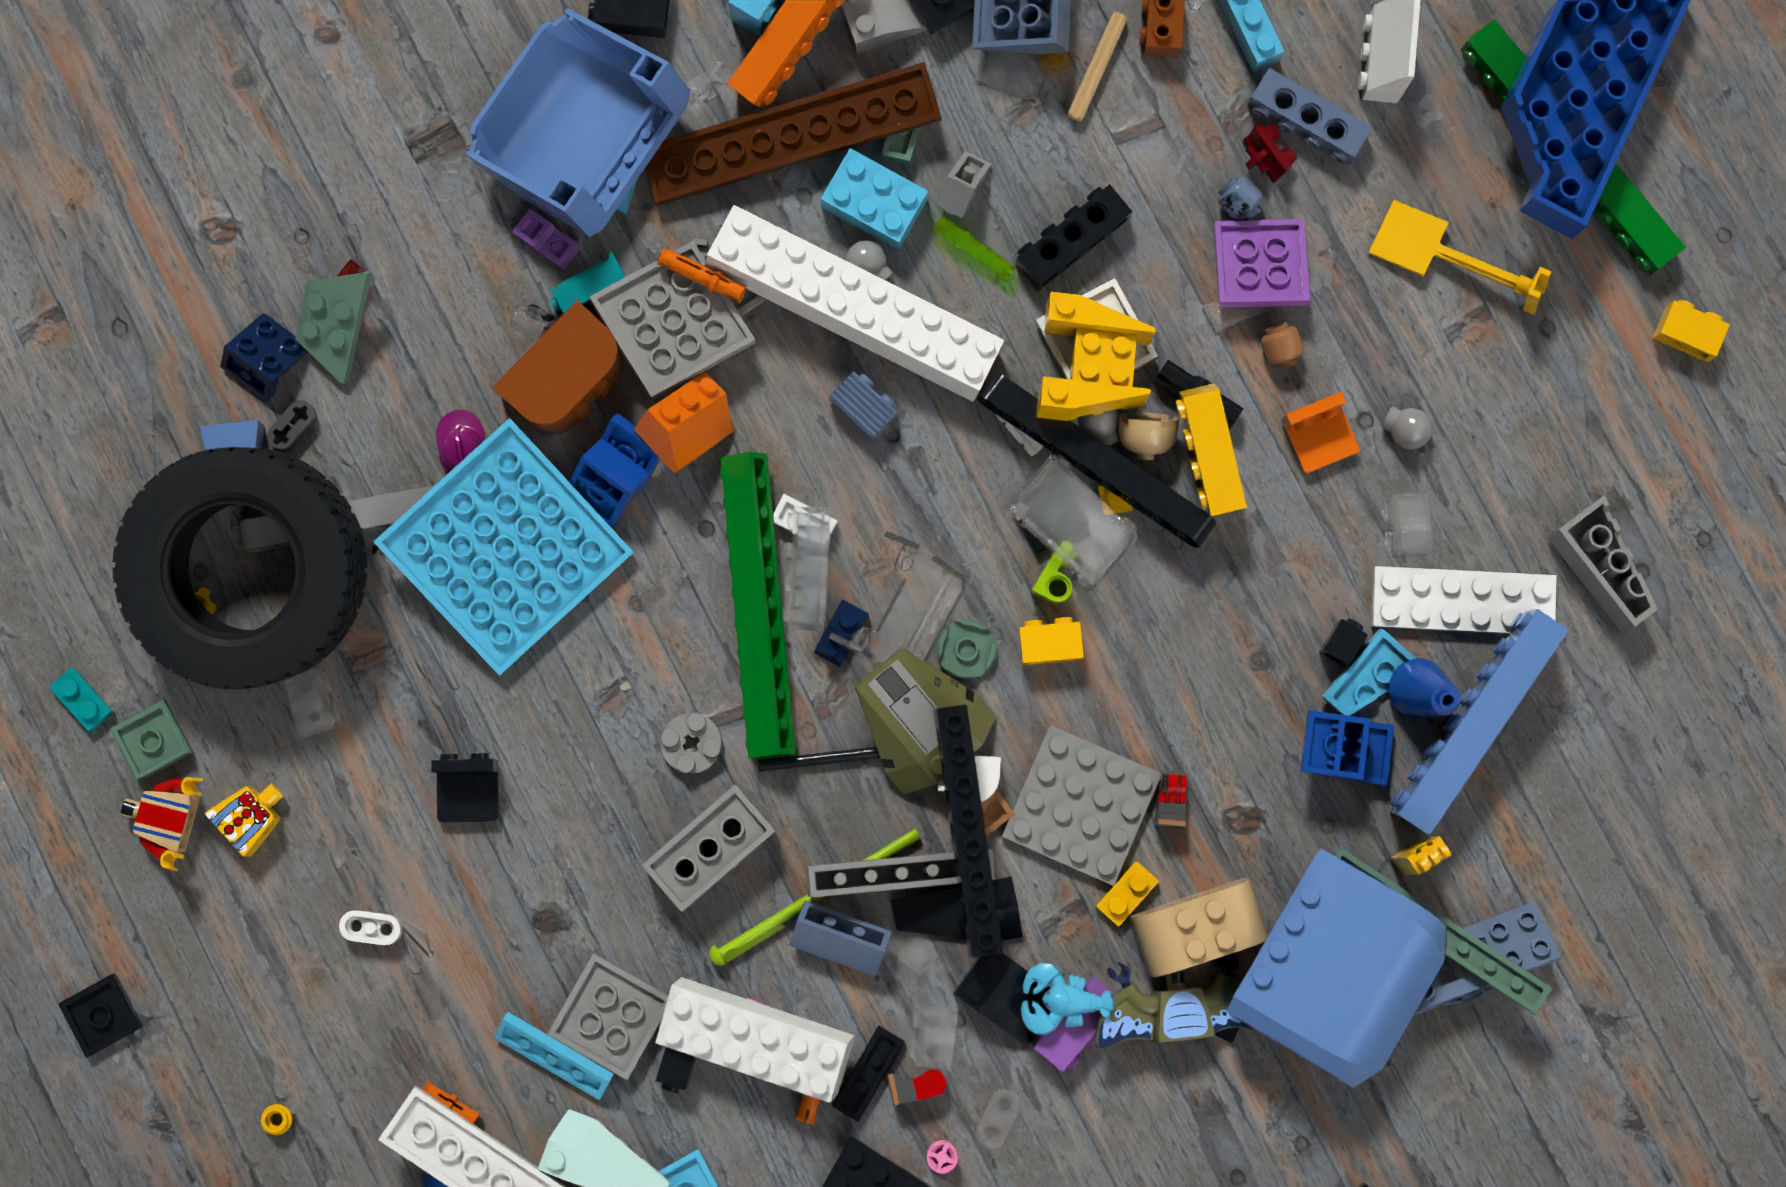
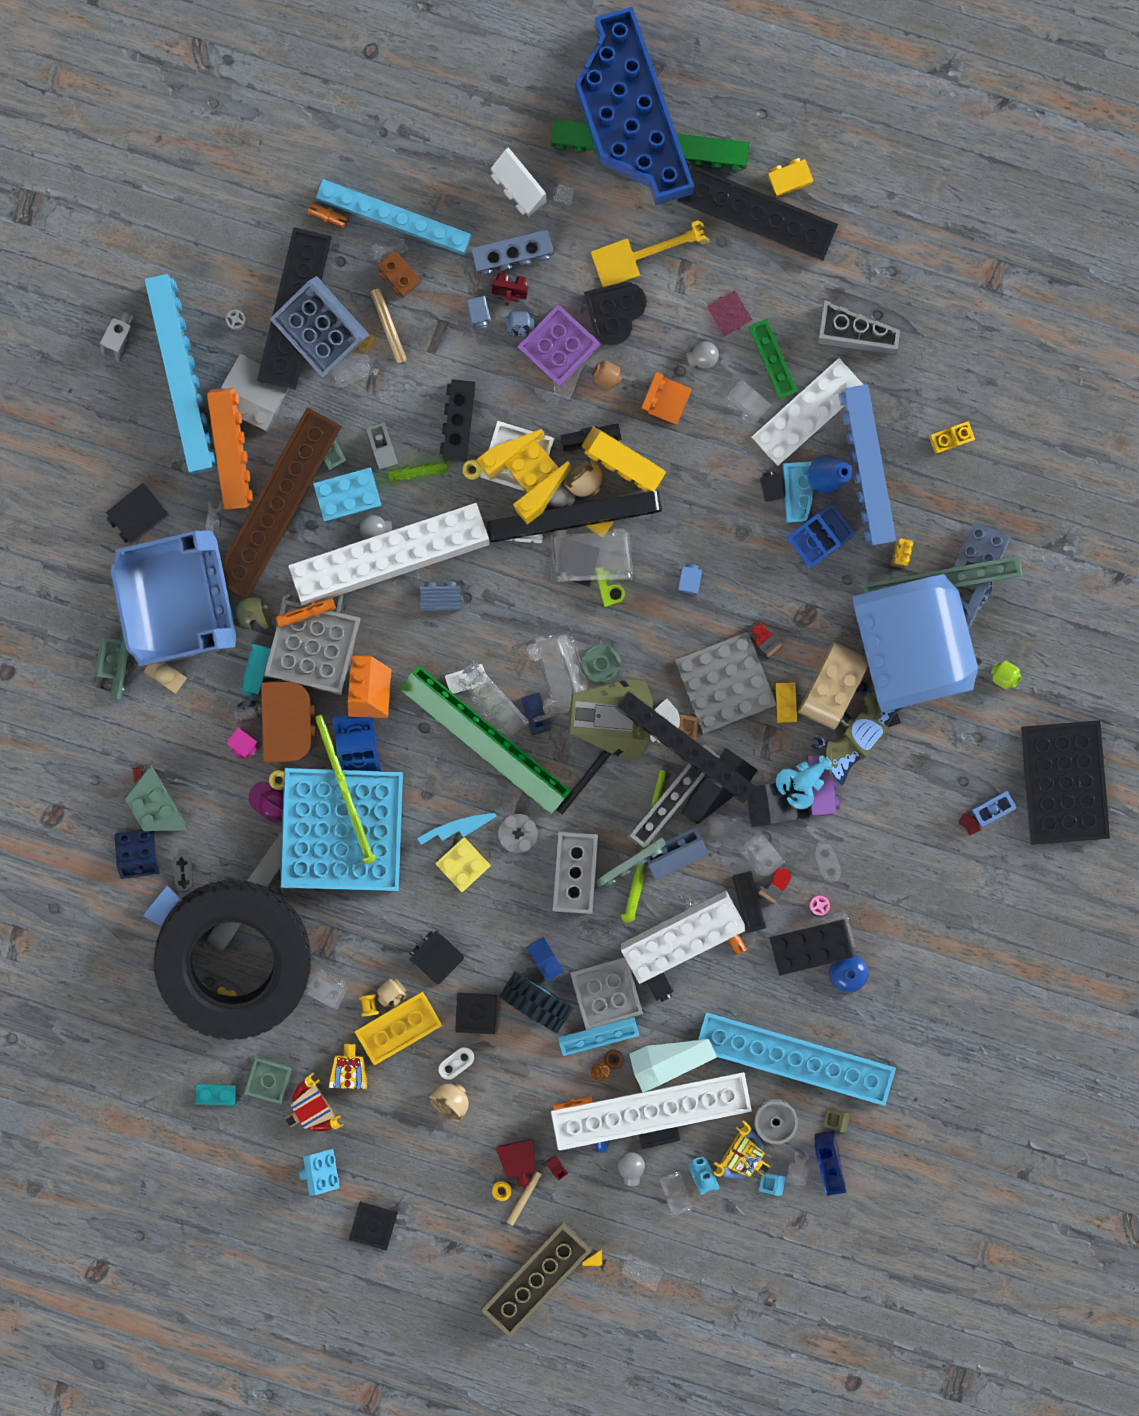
camera: 40 degrees left, 5 degrees up
medium lavender slope [512,209,581,271] -> none
yellow brick [1018,617,1084,666] -> none
none -> sand green bracket [95,628,130,700]
none -> tan tile [144,662,187,694]
none -> dark pink brick [226,728,260,759]
none -> olive helmet [235,597,272,630]
none -> light yellow plate [269,770,284,790]
none -> medium azure plate [299,1149,340,1196]
none -> lime bar [315,714,376,864]
none -> yellow plate [354,991,443,1066]
none -> yellow bush [359,994,379,1016]
none -> tan head [377,979,407,1008]
none -> medium azure slope [417,813,497,845]
none -> tan cylinder [429,1084,469,1122]
none -> light yellow plate [435,837,491,892]
none -> black tile [455,993,497,1034]
none -> light yellow plate [462,460,482,480]
none -> sand blue brick [466,296,491,330]
none -> dark red torso [496,1139,535,1187]
none -> black wheel [499,971,573,1033]
none -> tan bar [507,1170,542,1226]
none -> blue slope [527,937,564,982]
none -> dark red piece [545,1155,568,1181]
none -> black plate [584,282,647,346]
none -> clear orange plate [591,1061,610,1081]
none -> sand green plate [595,837,666,887]
none -> reddish brown plate [604,1049,624,1069]
none -> black plate [677,165,838,261]
none -> medium blue brick [677,564,702,595]
none -> clear pink piece [707,290,752,337]
none -> green plate [749,319,798,400]
none -> yellow slope [929,421,975,454]
none -> lime head [991,661,1022,690]

